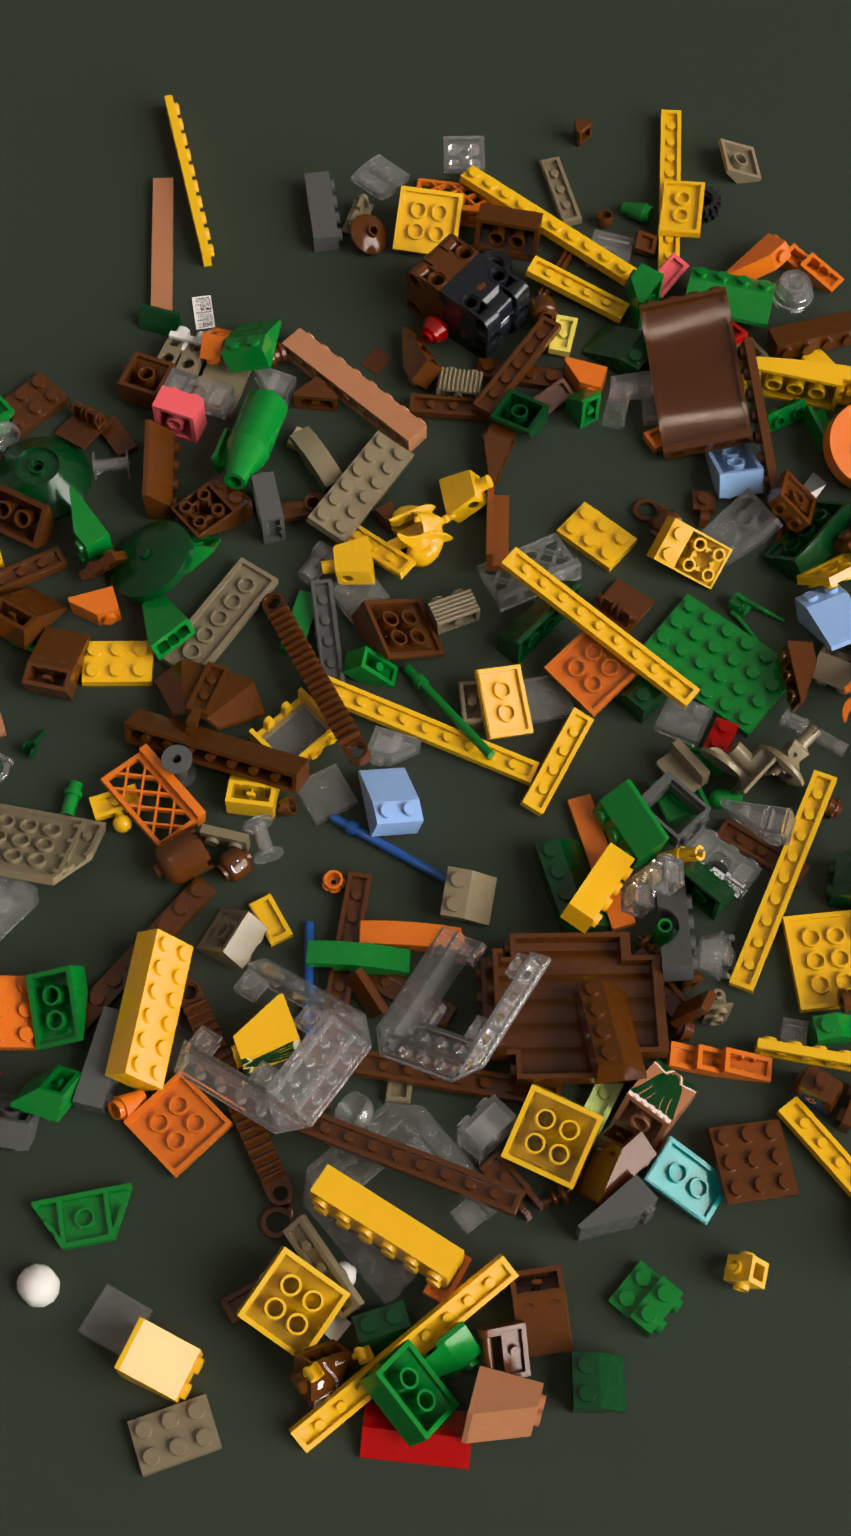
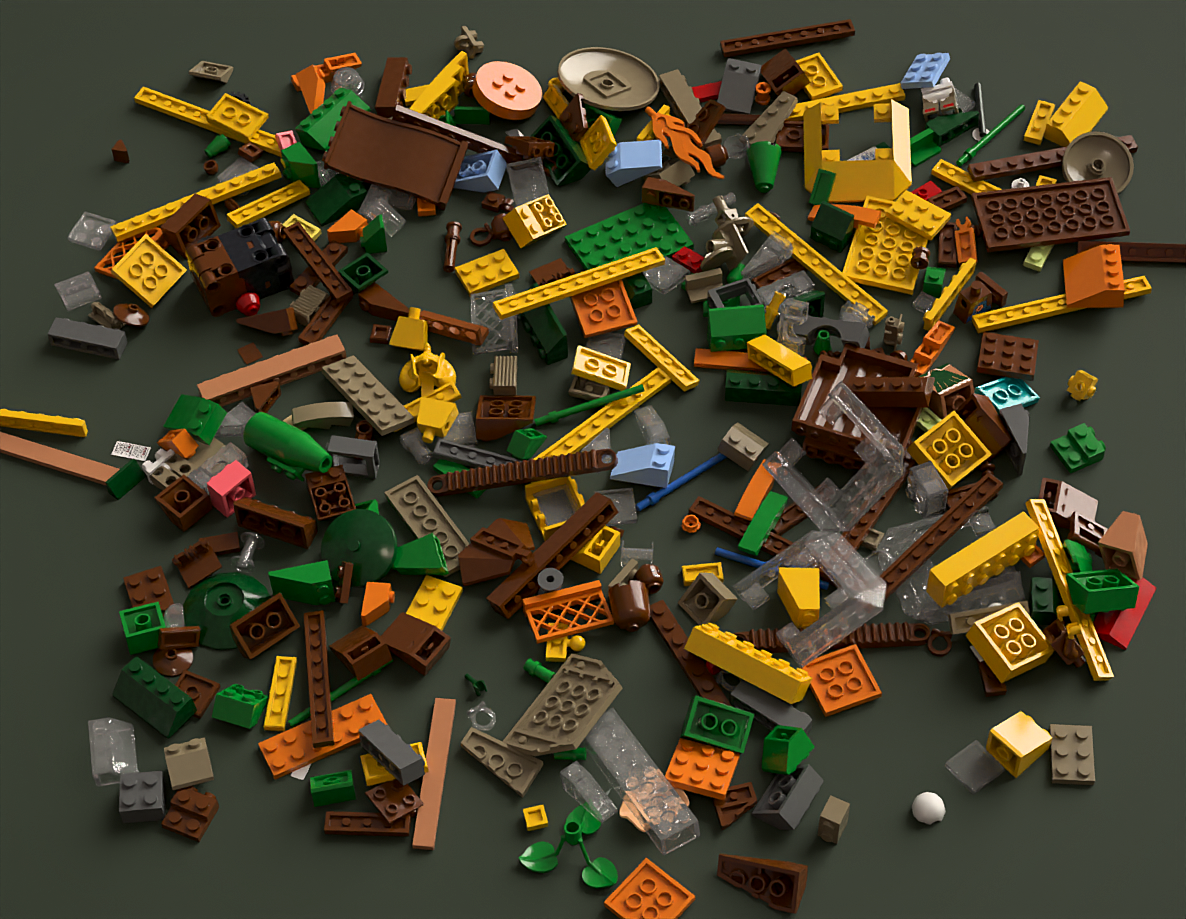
camera: 65 degrees left, 10 degrees down
green wing [31,1183,133,1251] -> none
orange cone [108,1089,147,1120] -> none
reddish brown tile [344,967,389,1019] -> none
reddish brown slope [375,501,394,533] -> none
reddish brown tile [533,377,574,414] -> none
dark tan tile [539,156,582,226] -> none
dark green slope [570,1352,626,1413] -> none
reddish brown tile [669,989,716,1028] -> none
green plant [728,592,785,641] -> none
none -> reddish brown tile [370,324,392,344]
none -> reddish brown pin [443,221,462,272]
none -> clear slope [633,405,670,445]

